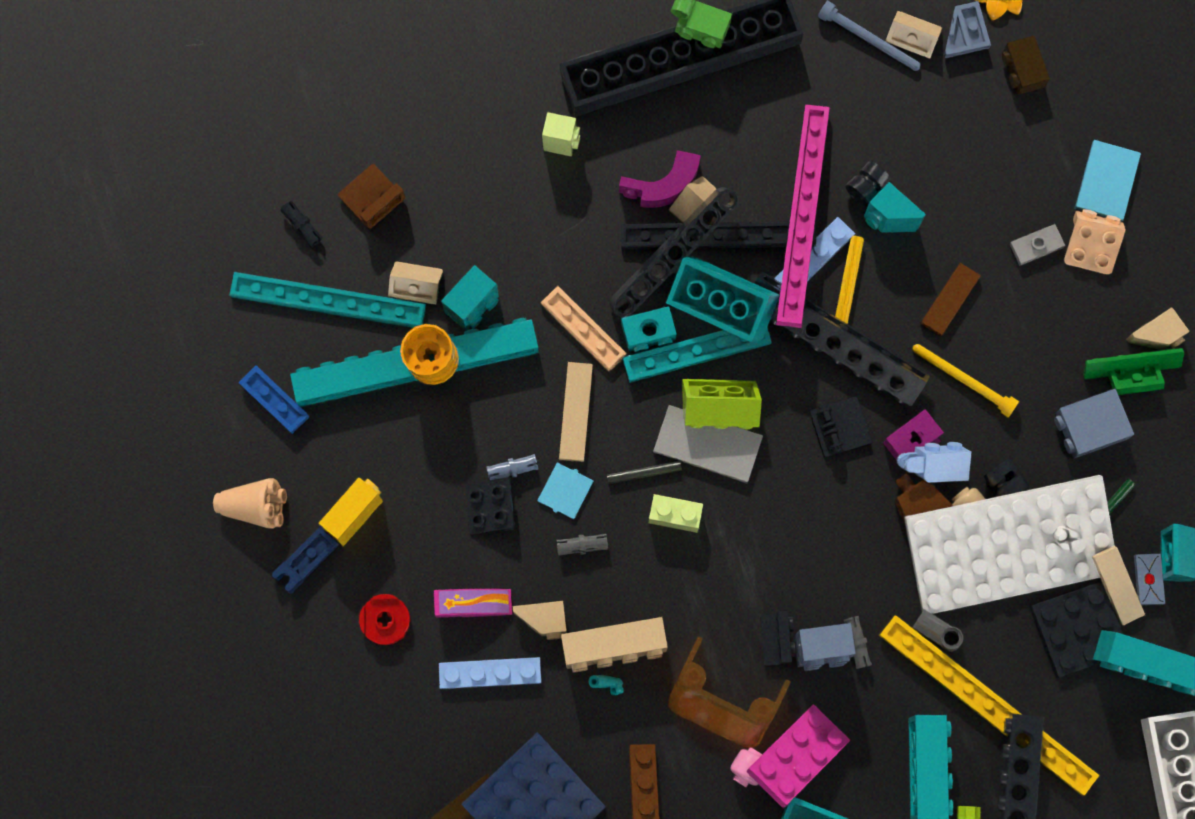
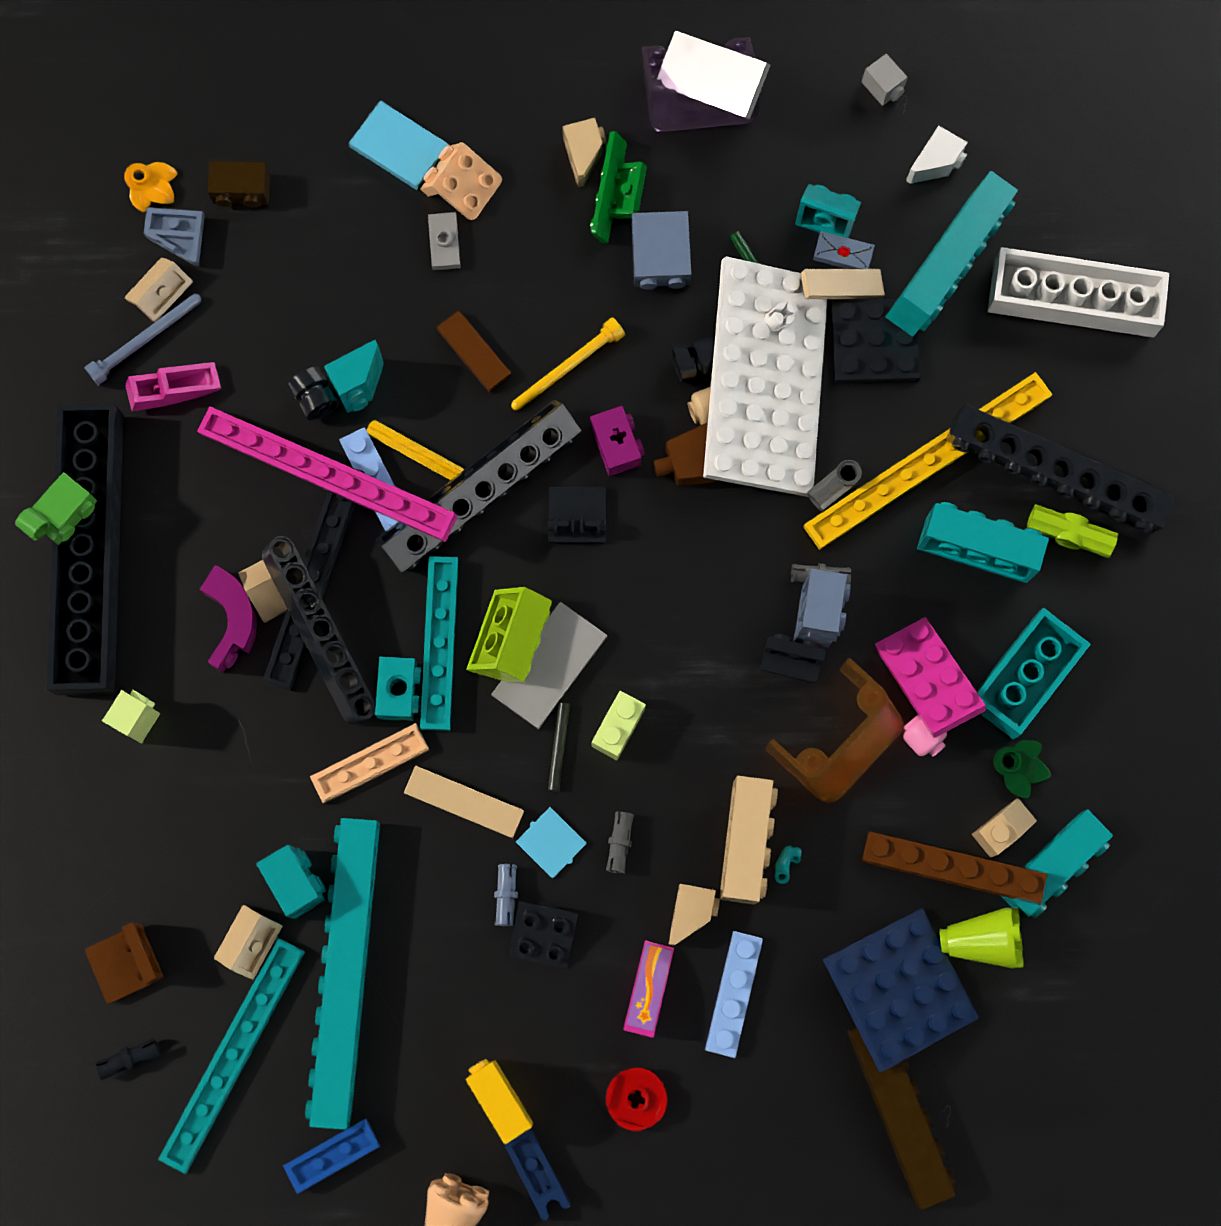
camera: 75 degrees left, 0 degrees up
light orange wheel [400,324,459,385] -> none
teal brick [666,256,780,343] -> none
light blue hinge [897,442,971,483] -> none
none -> dark pink slope [126,362,221,411]

